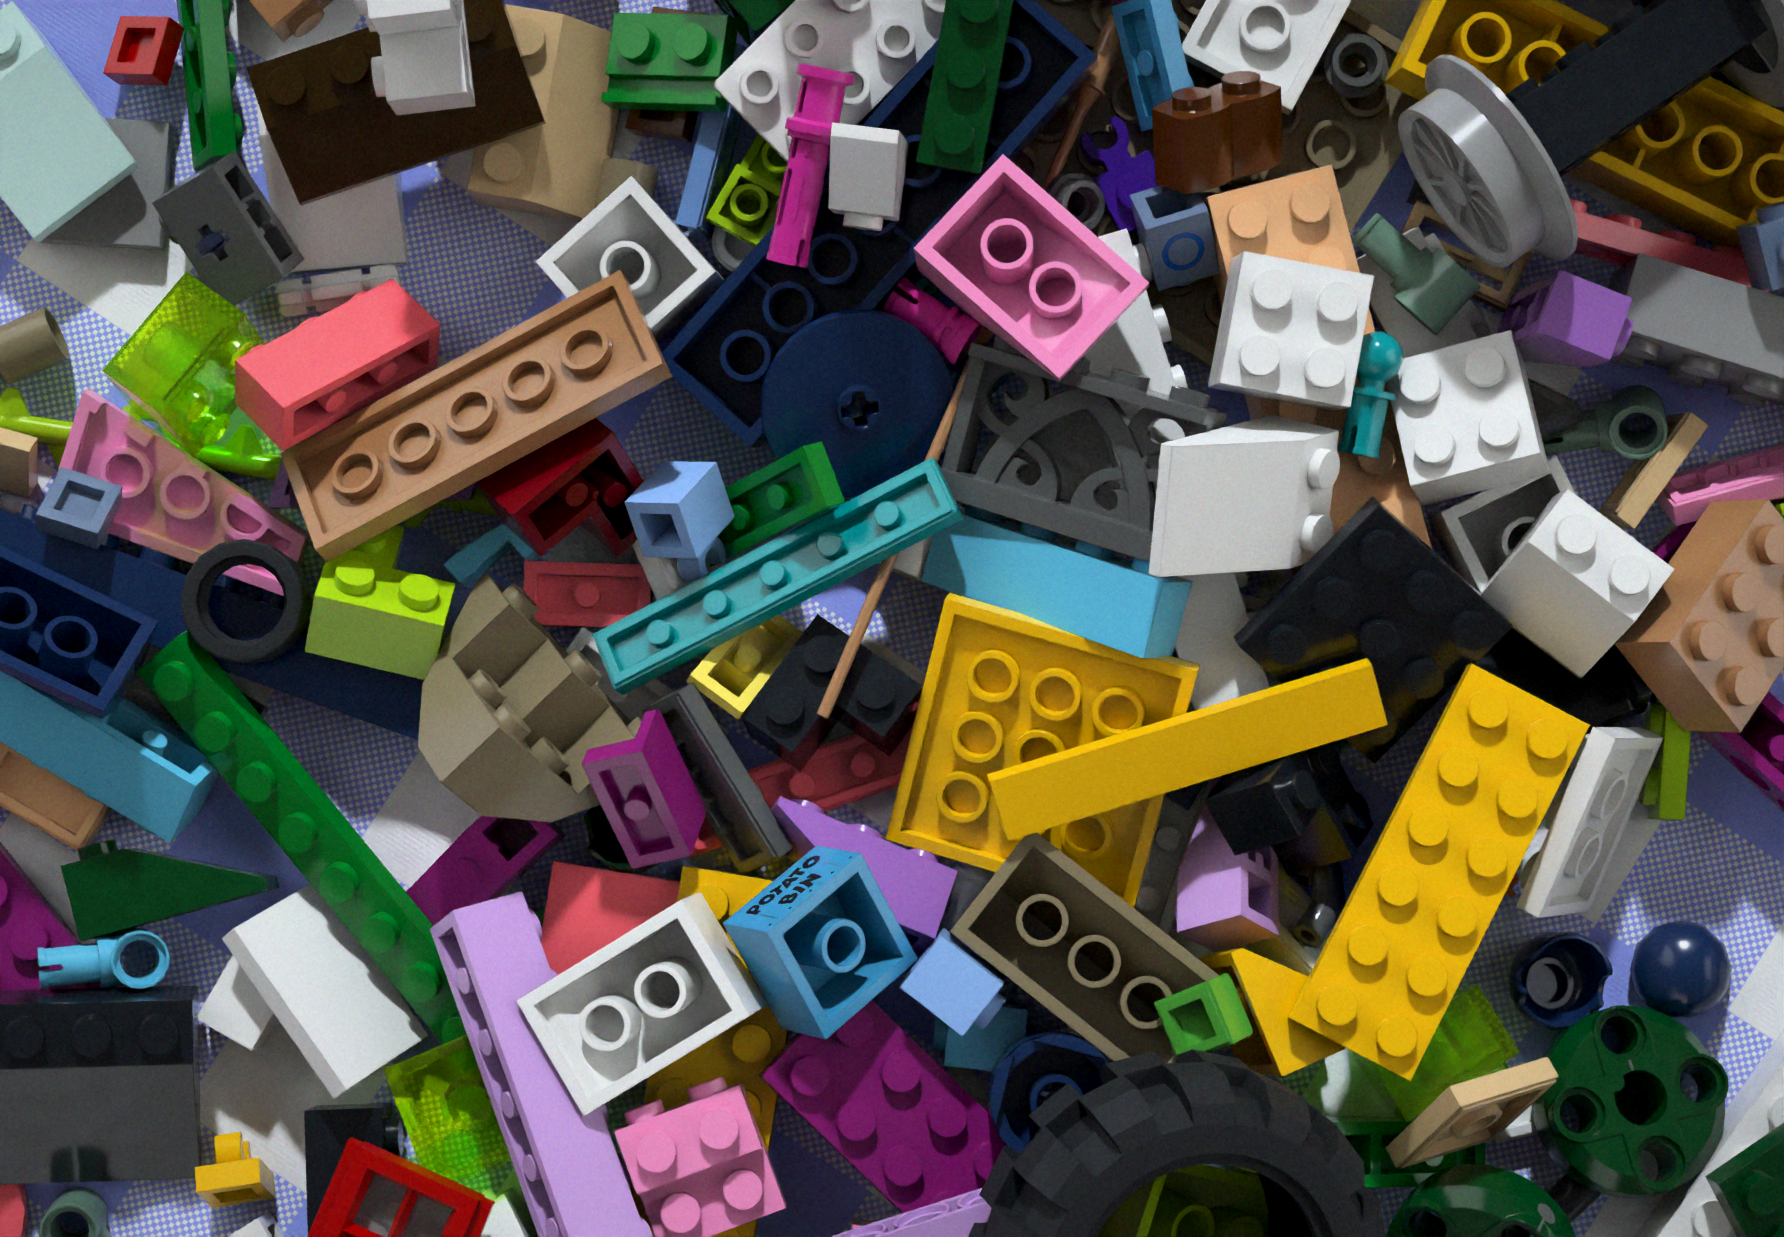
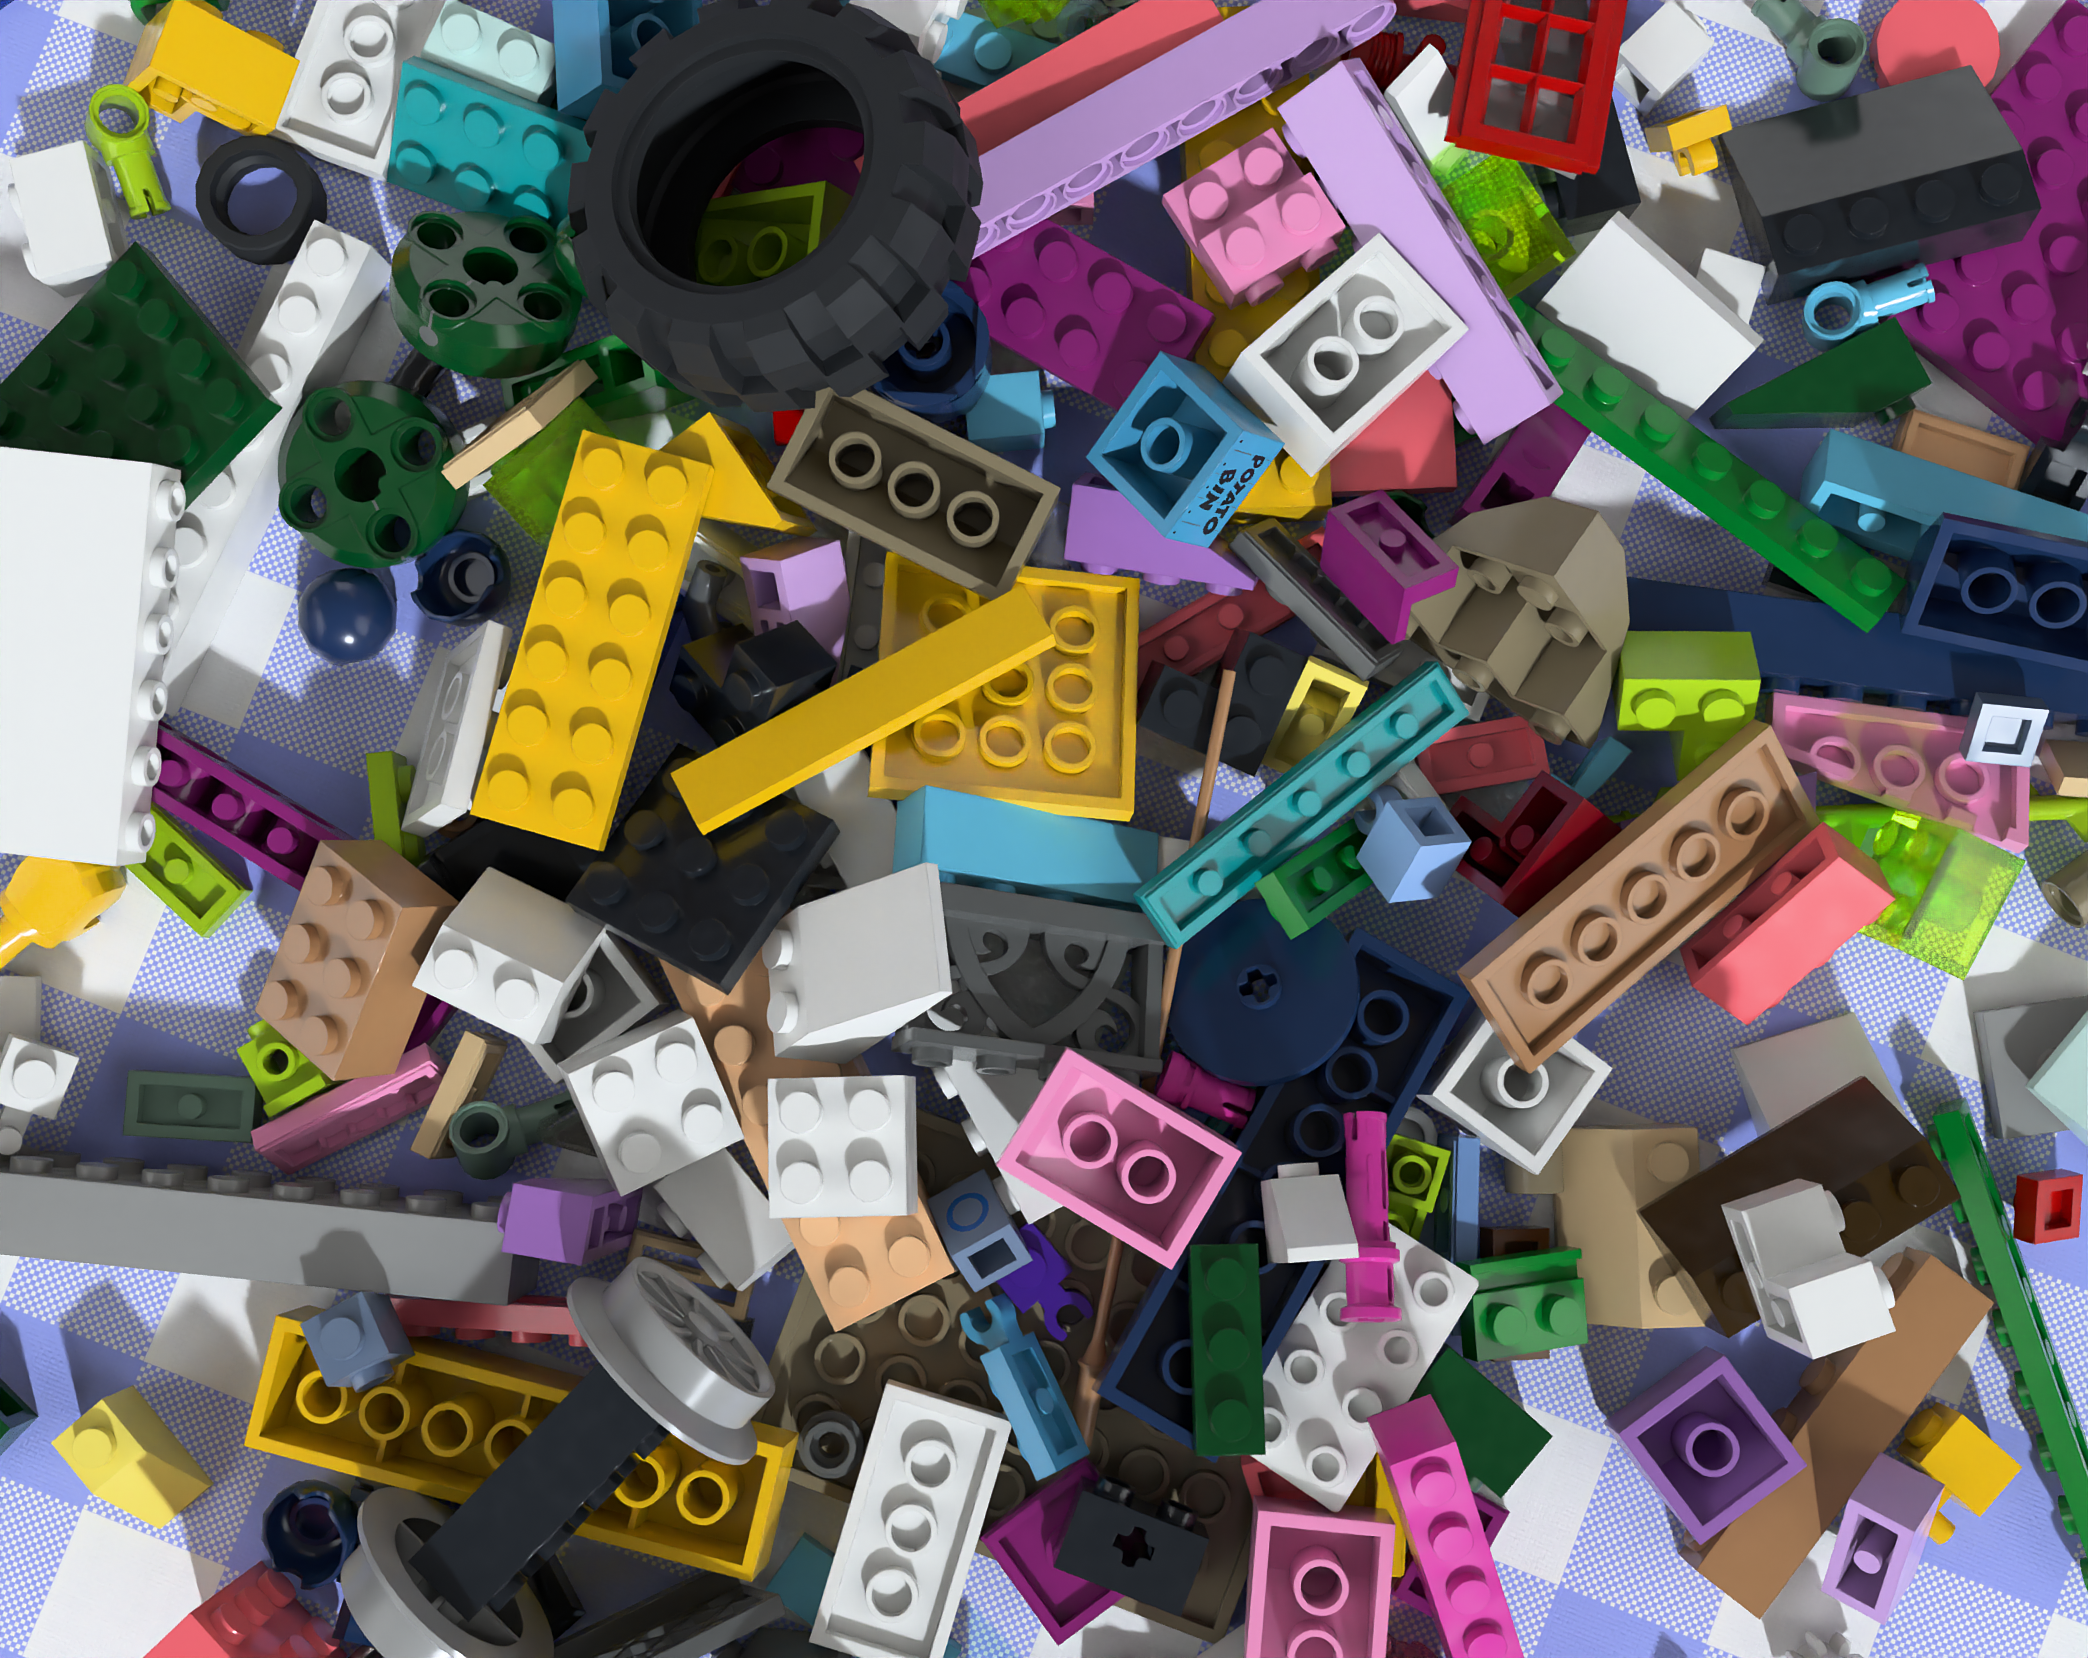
camera: 165 degrees right, 0 degrees up
dark grey brick [152,151,304,312] -> none
black tyre [180,539,312,665] -> none
white axle [276,263,402,318] -> none
light blue brick [900,928,1006,1037] -> none
dark grey plate [1046,172,1105,230] -> none
reddish brown brick [1152,71,1283,194] -> none
bright green slope [1154,973,1253,1058] -> none
teal pin [1337,332,1403,458] -> none
sand green pin [1352,213,1481,335] -> none

